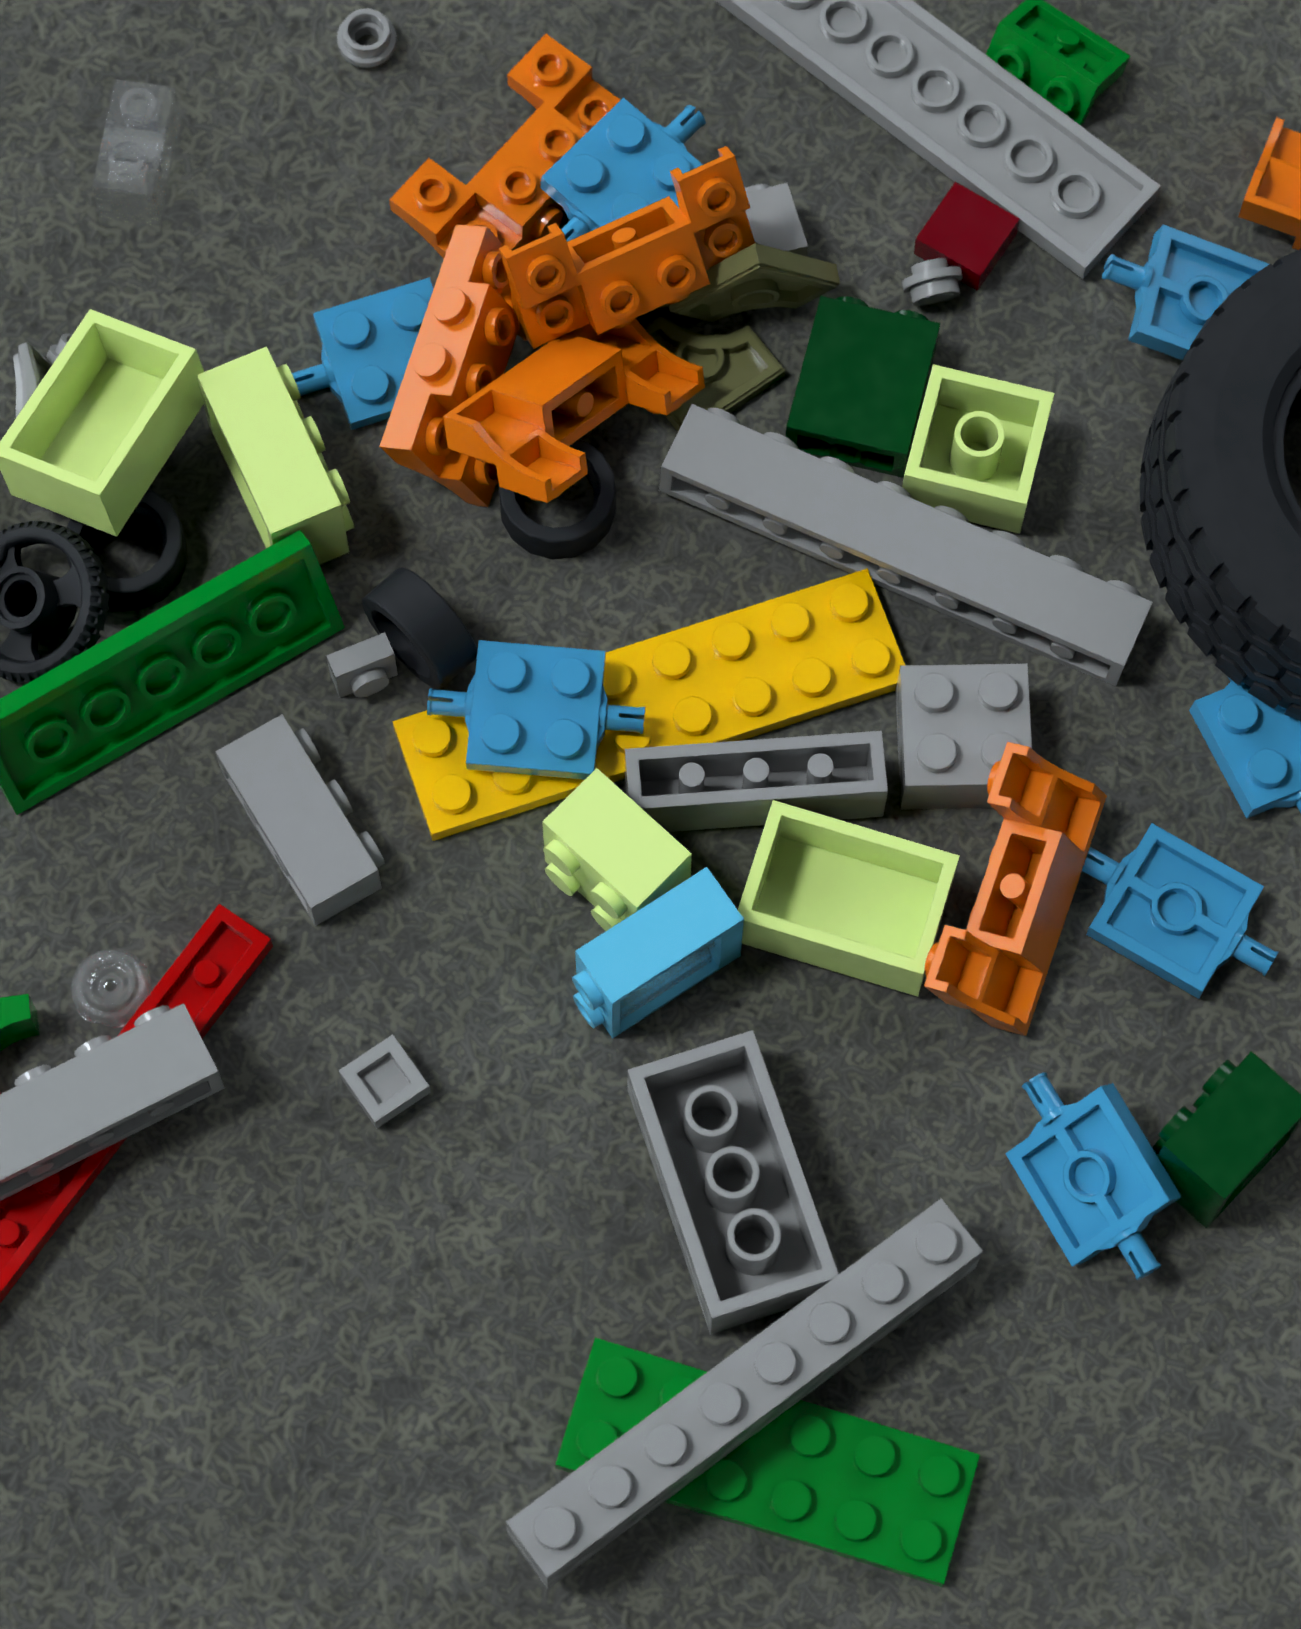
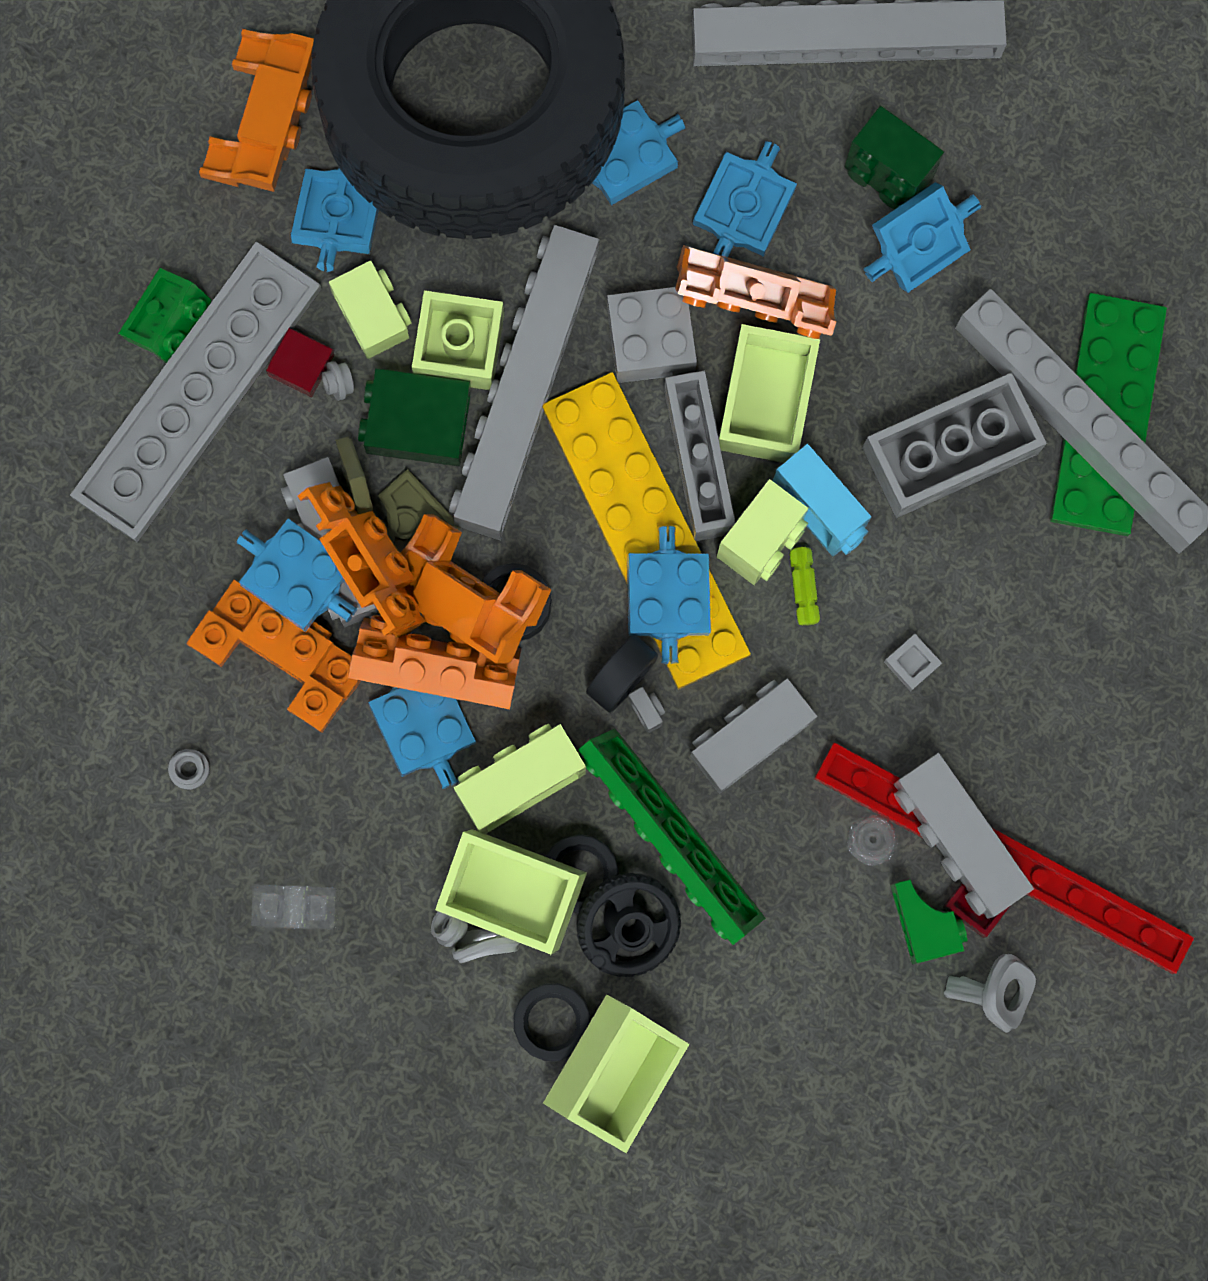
camera: 100 degrees left, 10 degrees up
none -> yellowish green brick [329,260,412,359]
none -> lime axle [790,547,820,626]

